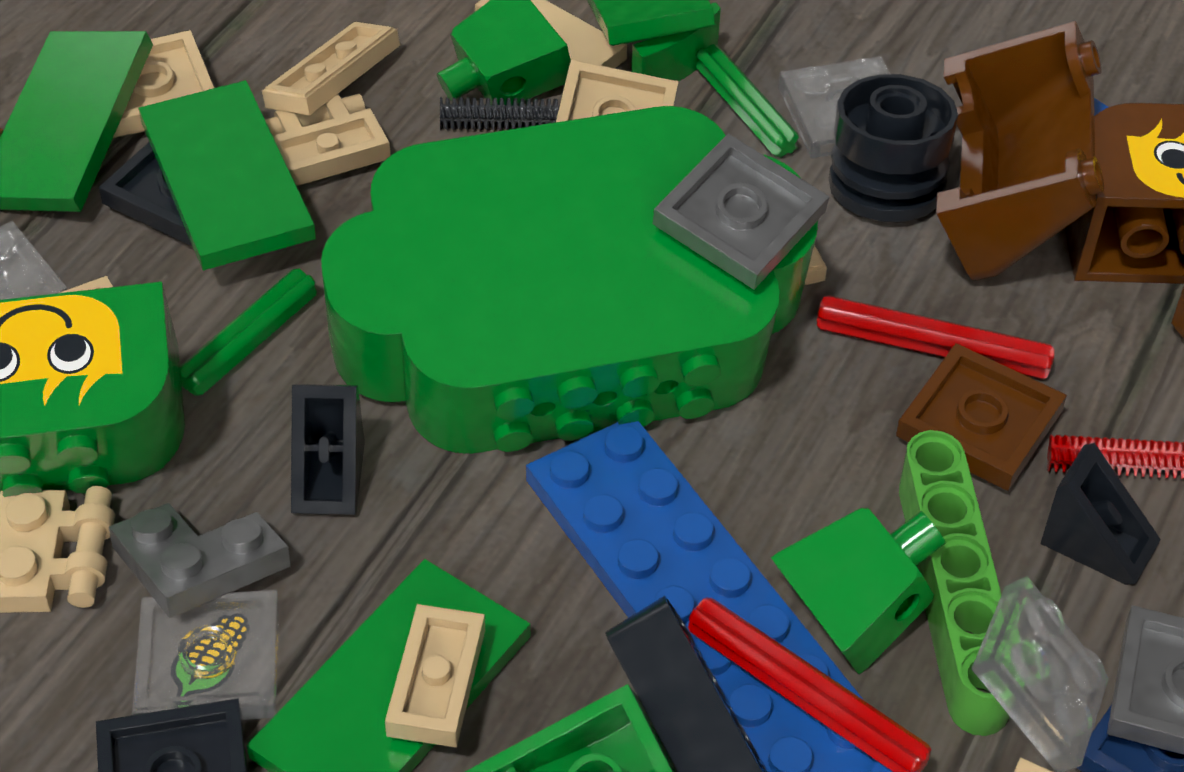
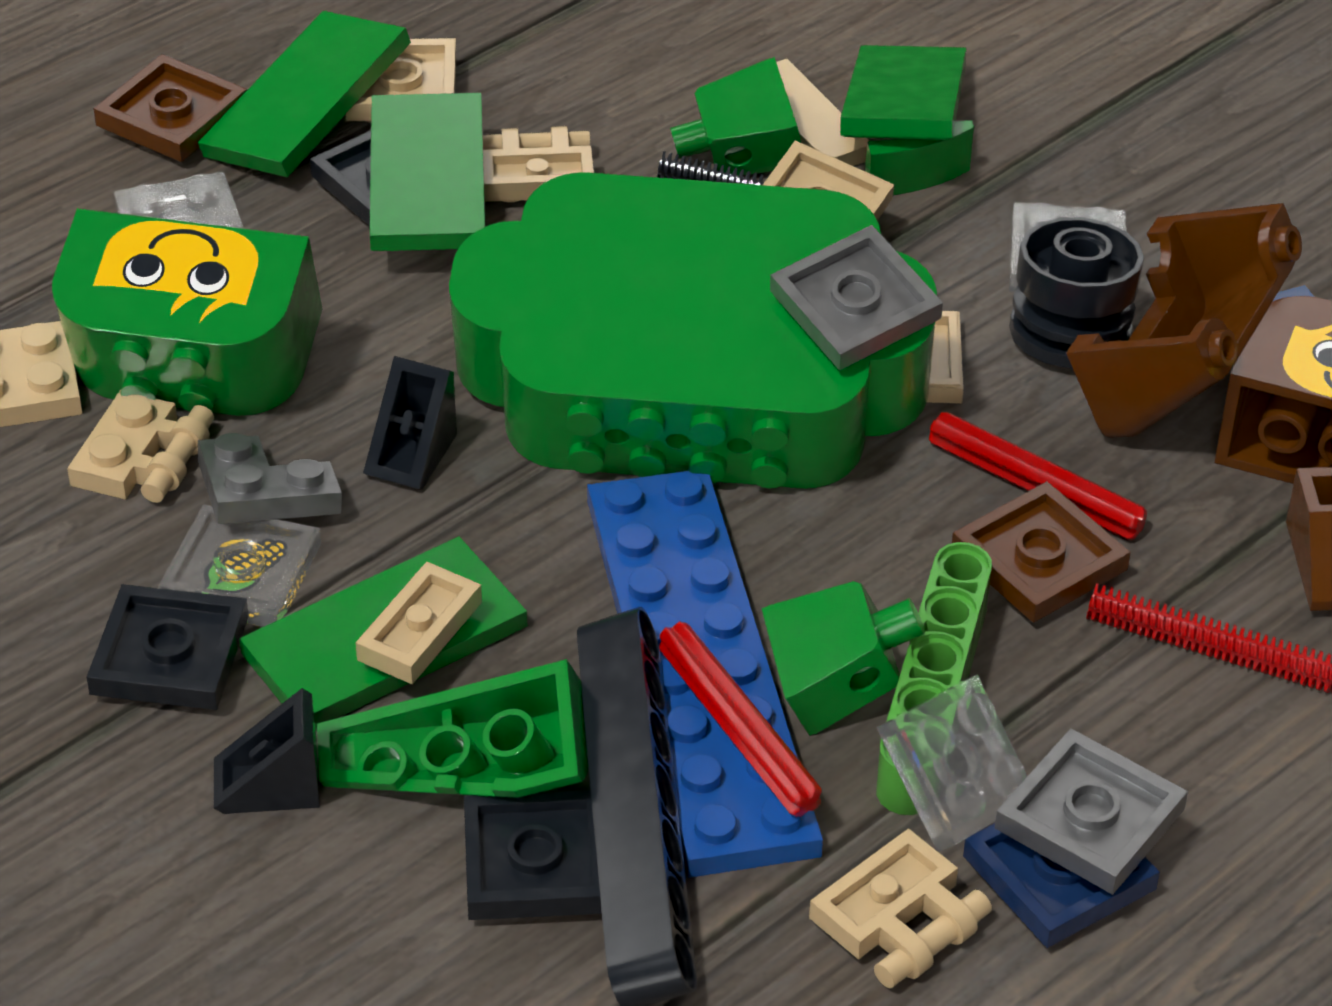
camera: 20 degrees right, 5 degrees down
green axle [180,268,317,396] -> none
tan tile [262,22,400,115] -> none
green axle [695,44,799,158] -> none
black slope [1040,443,1161,585] -> none

